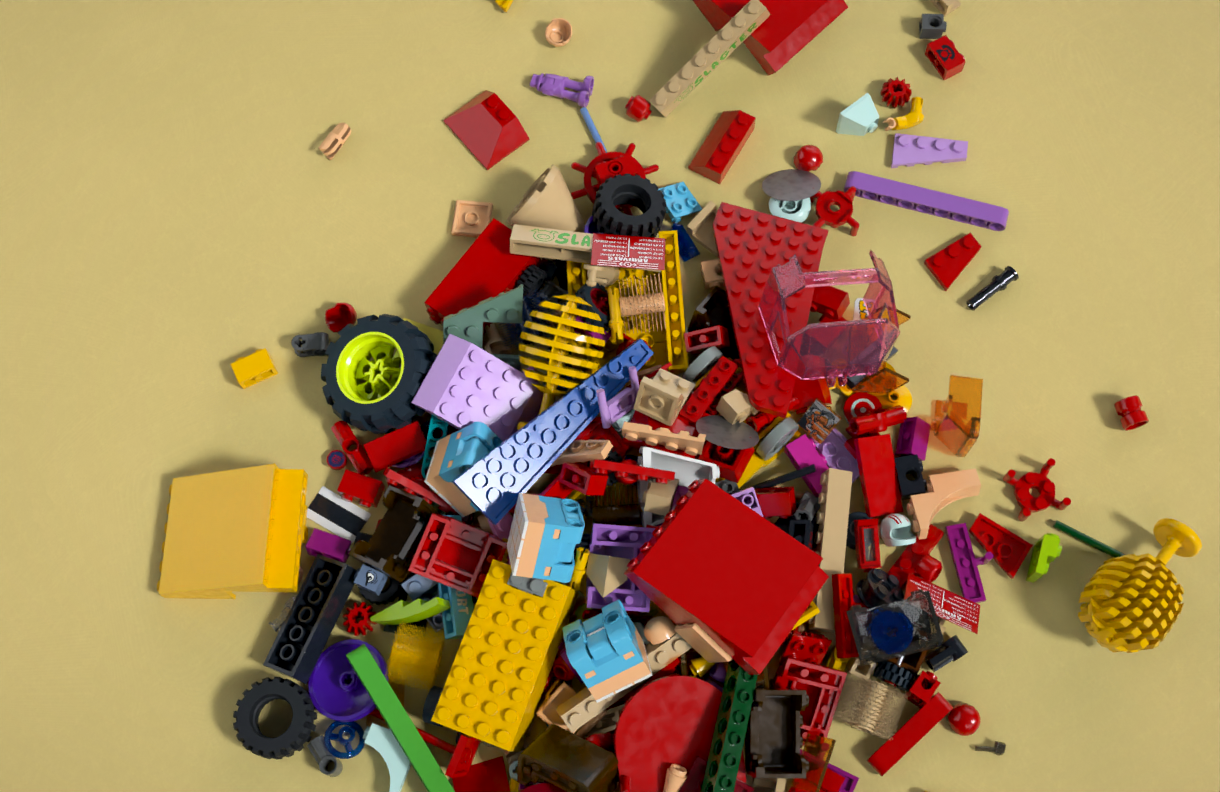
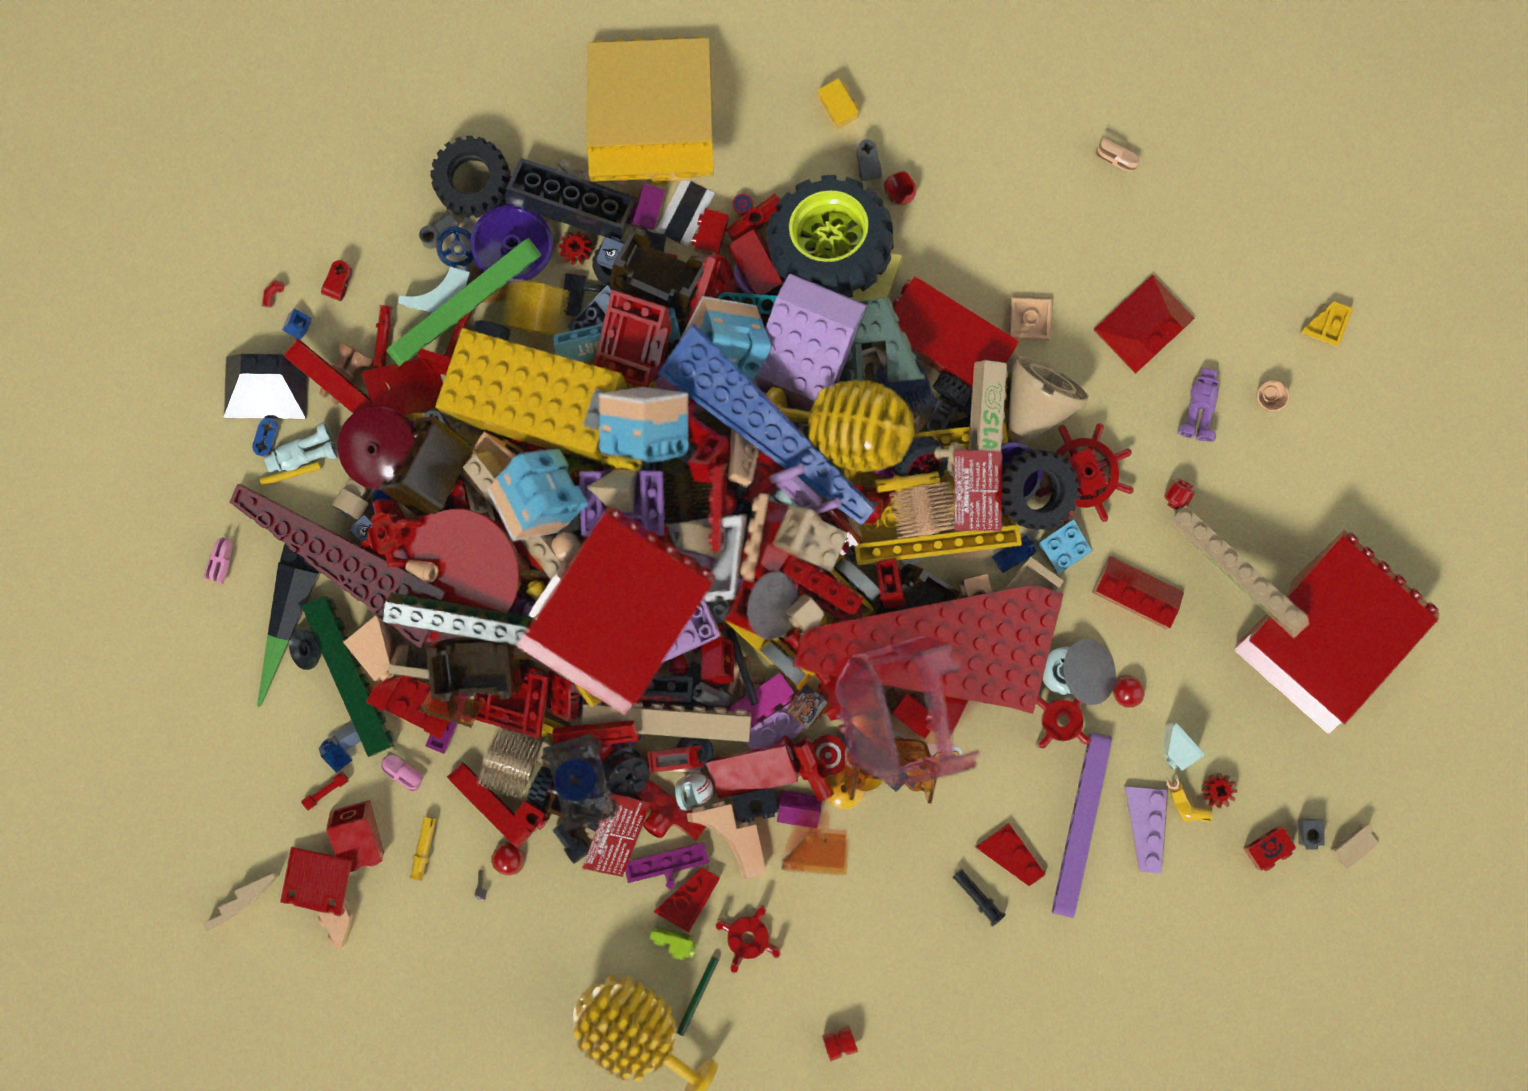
camera: 85 degrees right, 15 degrees up
lime slope [370,597,451,625] -> none
medium blue bar [580,107,607,153] -> none
none -> nougat piece [736,656,765,698]

